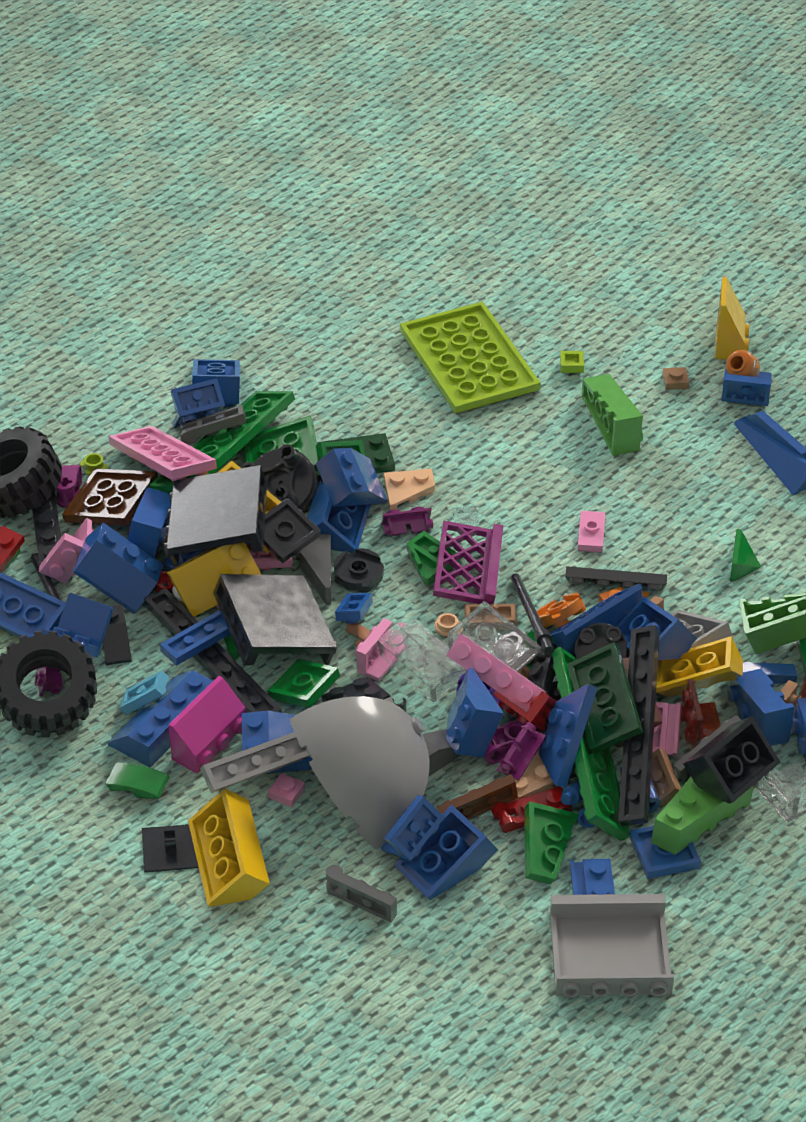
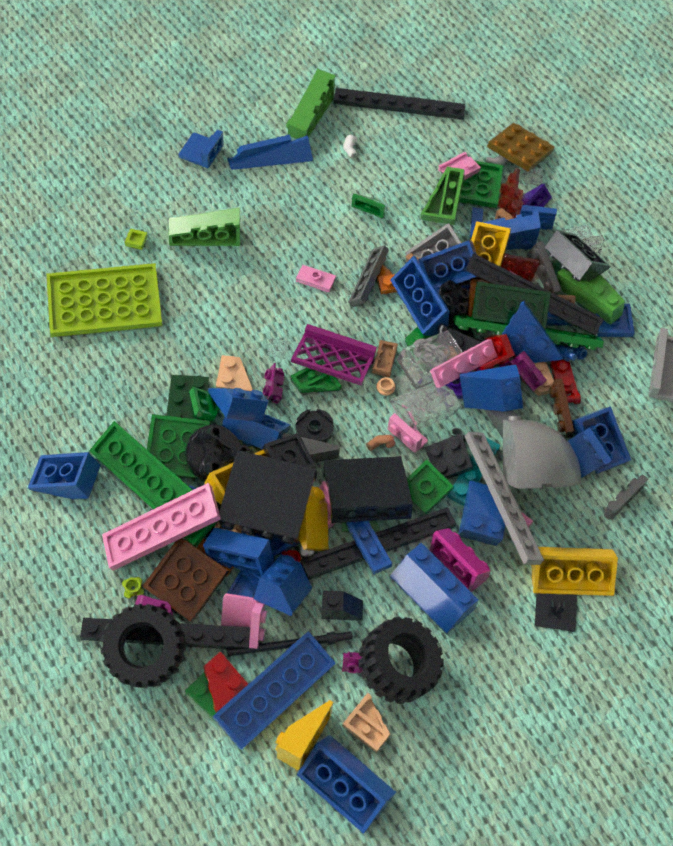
camera: 80 degrees left, 15 degrees up
blue bracket [42,593,113,657] -> none
green slope [105,762,170,799] -> none
medium azure plate [119,670,169,715] -> none
blue bracket [170,378,225,428] -> none
dark grey plate [180,405,246,445] -> none
blue plate [335,593,373,624] -> none
black bar [511,573,554,655] -> none
green wing [524,801,579,884] -> none
orange plate [537,593,586,628] -> none
blue plate [569,858,615,895] -> none
medium nougat plate [662,367,689,390] -> none
yellow slope [715,277,749,360] -> none
orange head [726,350,760,377] -> none

